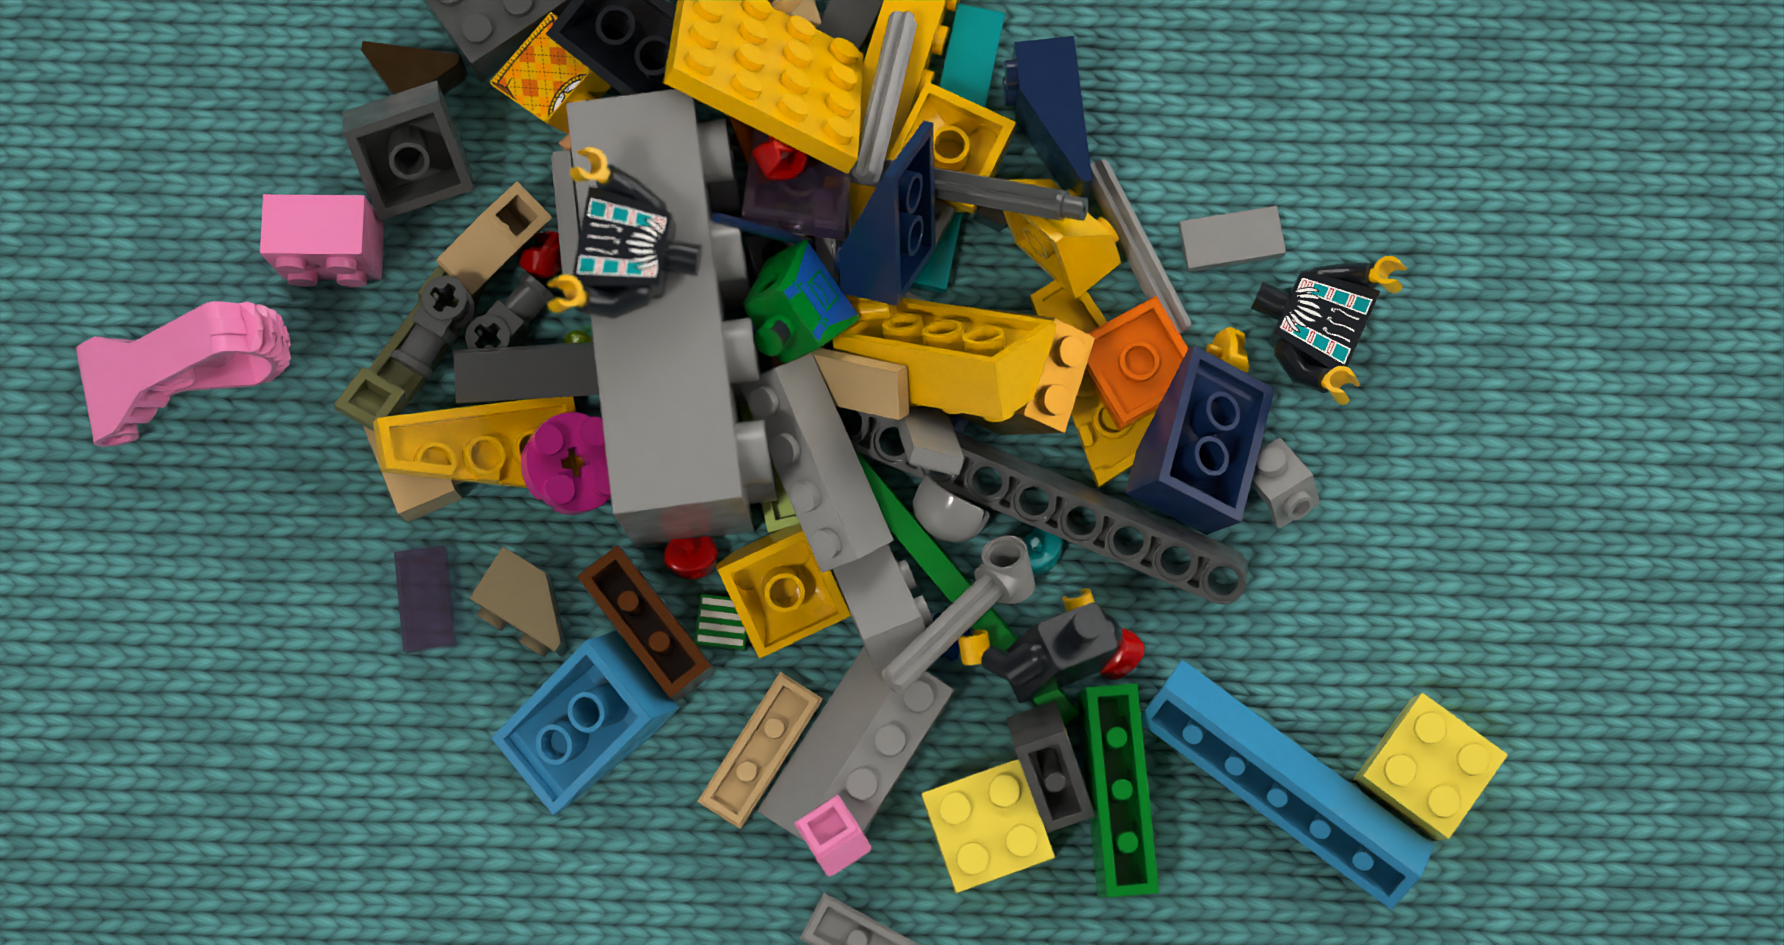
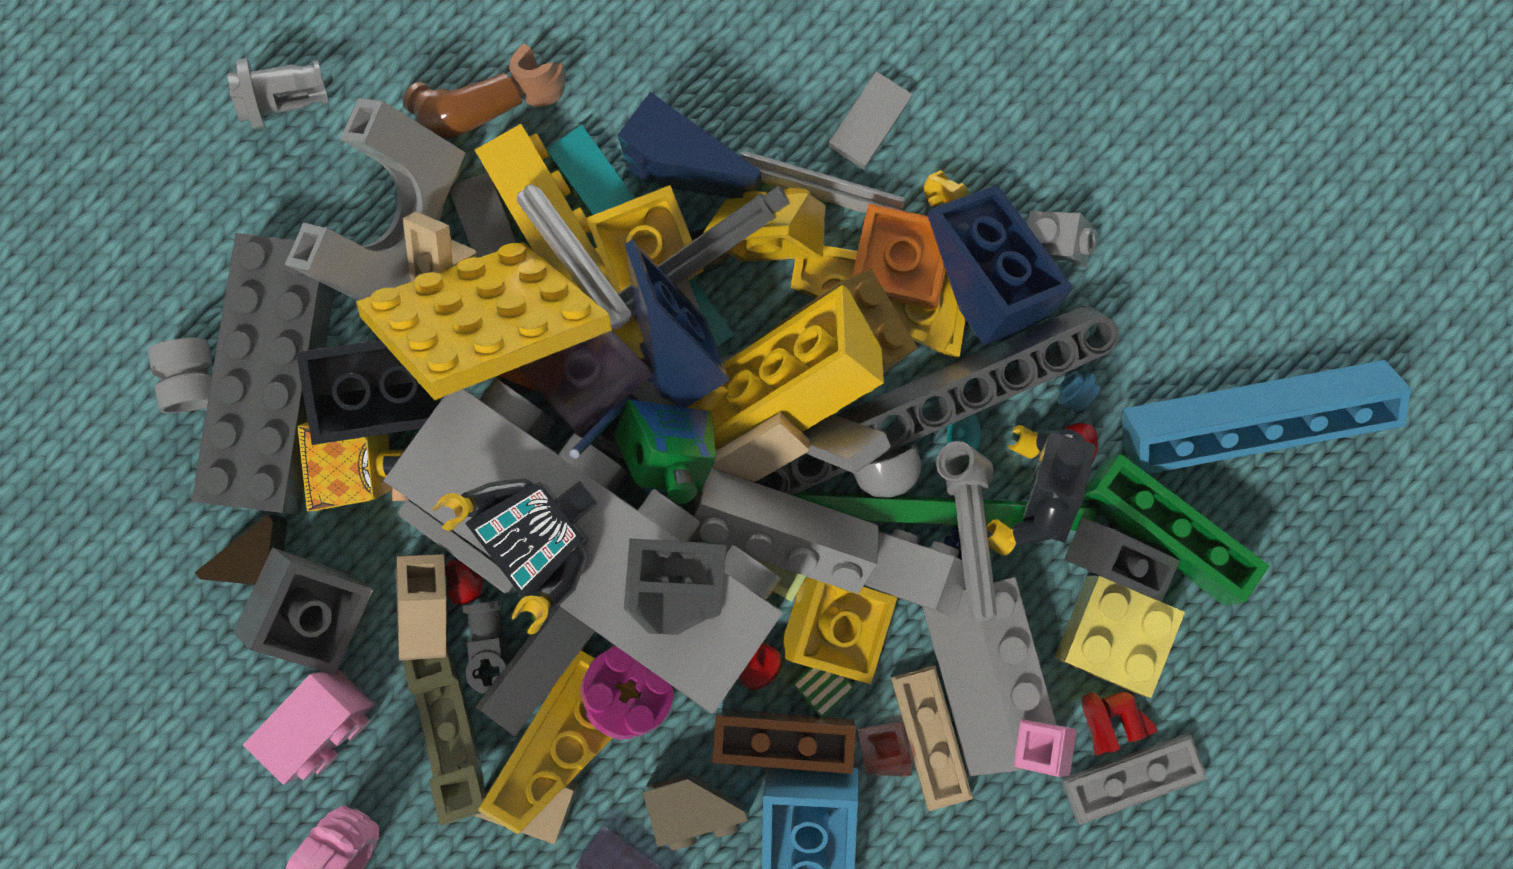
camera: 50 degrees left, 5 degrees up
dark grey connector [391,276,476,380] -> none
red piece [752,135,808,181] -> none
torso [1251,256,1407,405] -> none
light yellow brick [1353,692,1508,842] -> none
none -> dark grey slope [624,538,727,635]
none -> clear red slope [858,722,912,777]
none -> dark azure plate [1058,370,1100,412]
none -> red piece [1081,691,1158,755]

